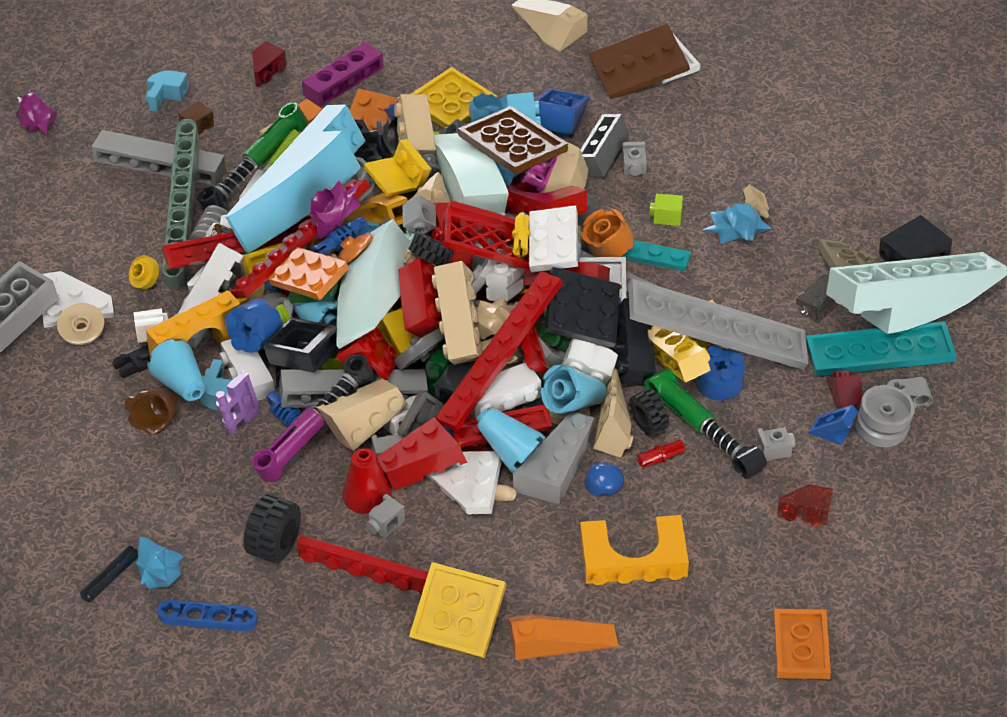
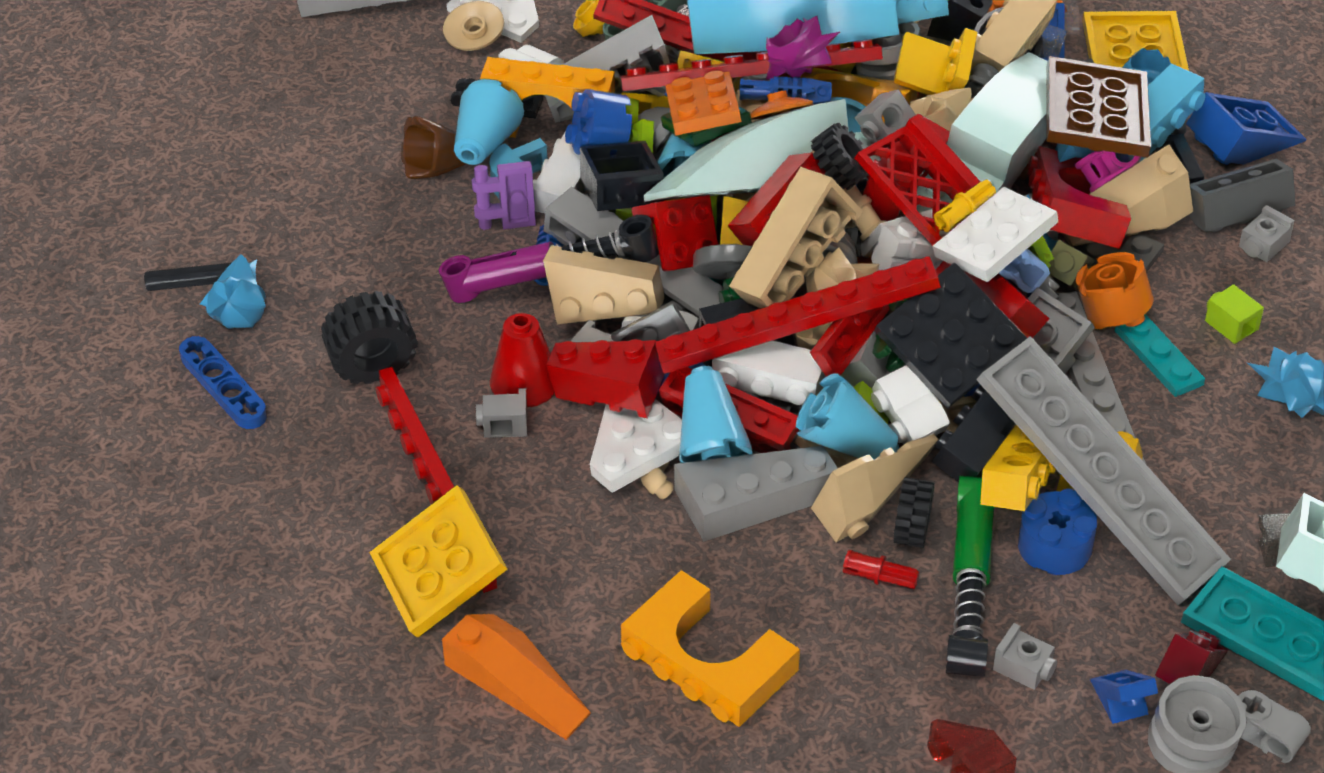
camera: 45 degrees right, 0 degrees up
blue hair [584,462,624,497] -> none

